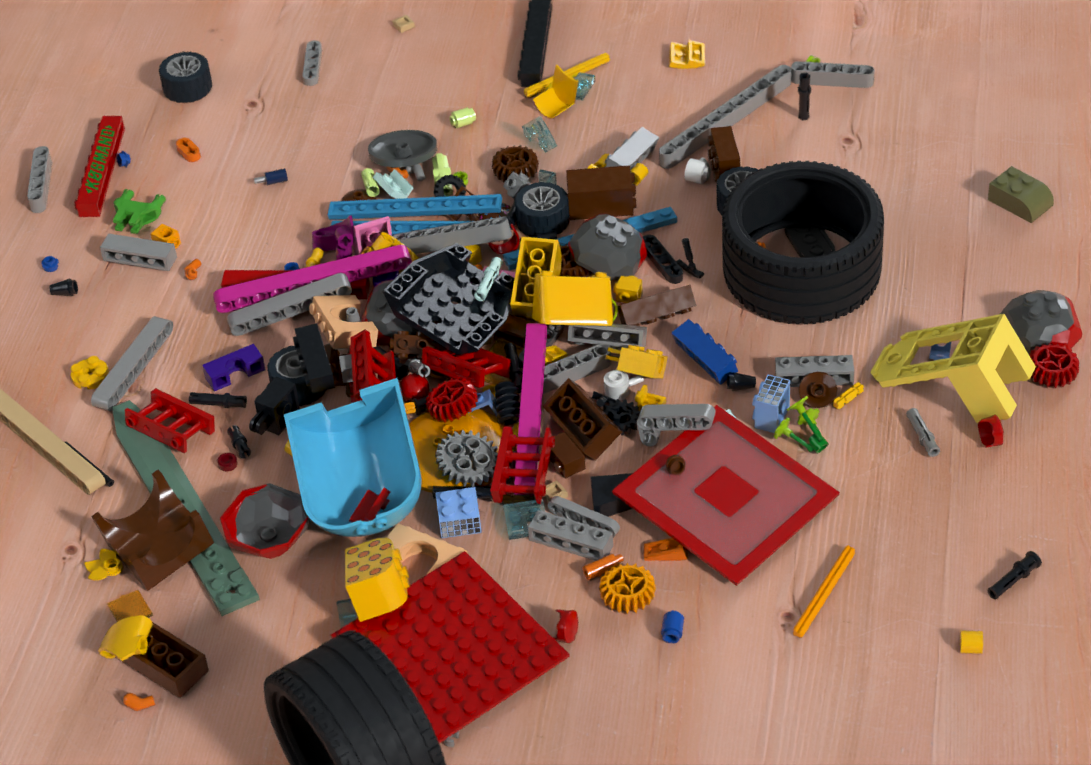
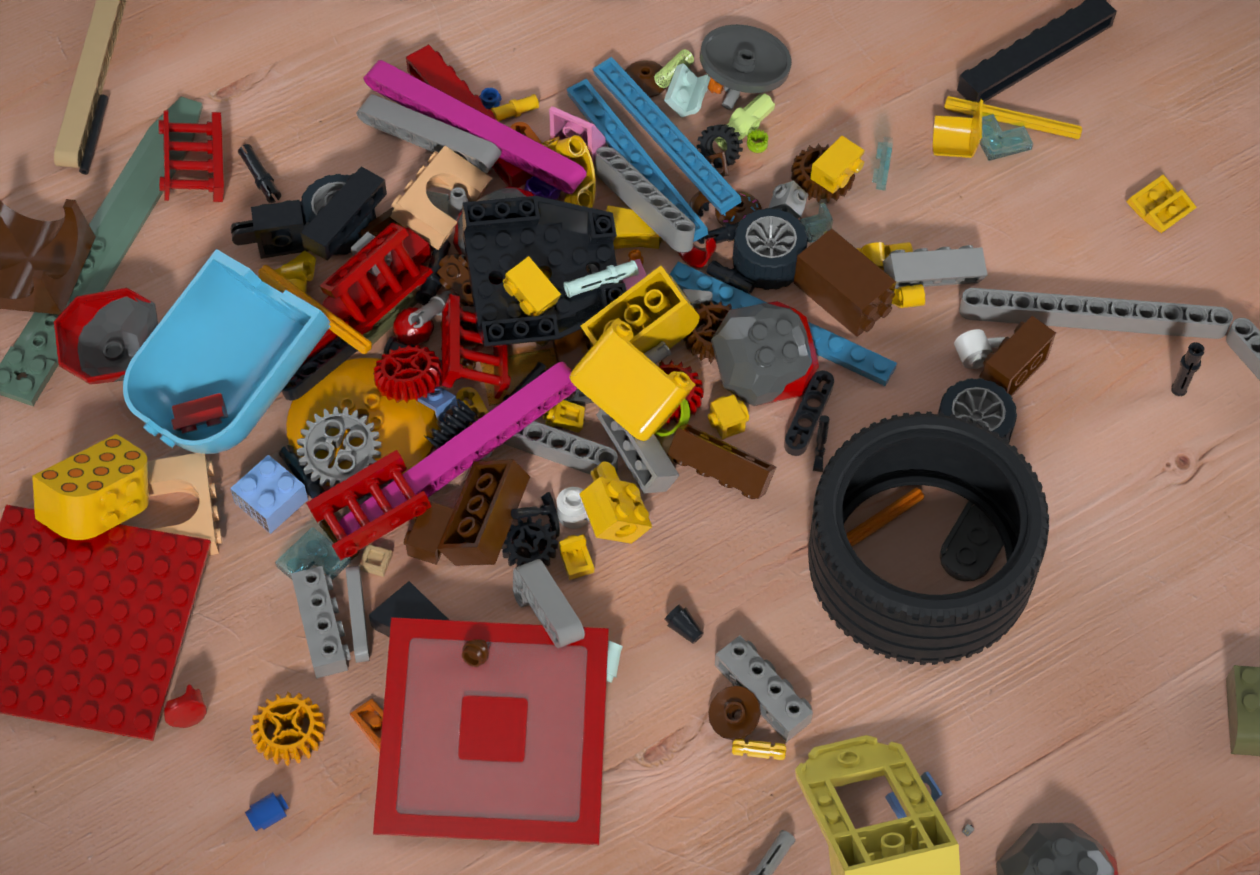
camera: 45 degrees right, 15 degrees up
yellow plate [71,356,109,390] -> none
light grey beam [91,316,173,411] -> none
orange arm [184,259,202,280] -> none
dark purple arch [202,344,265,392] -> none
dark red tile [217,453,238,472] -> none
black pin [227,425,251,458] -> none
magenta panel [312,215,354,260] -> none
yellowish green brick [450,108,476,128] -> none
orange cylinder [582,554,624,580] -> none
blue brick [671,319,738,385] -> none
light blue brick [752,375,790,433] -> none
plant [774,396,829,453] -> none
none -> yellow brick [503,256,561,317]
none -> yellow brick [810,135,865,194]

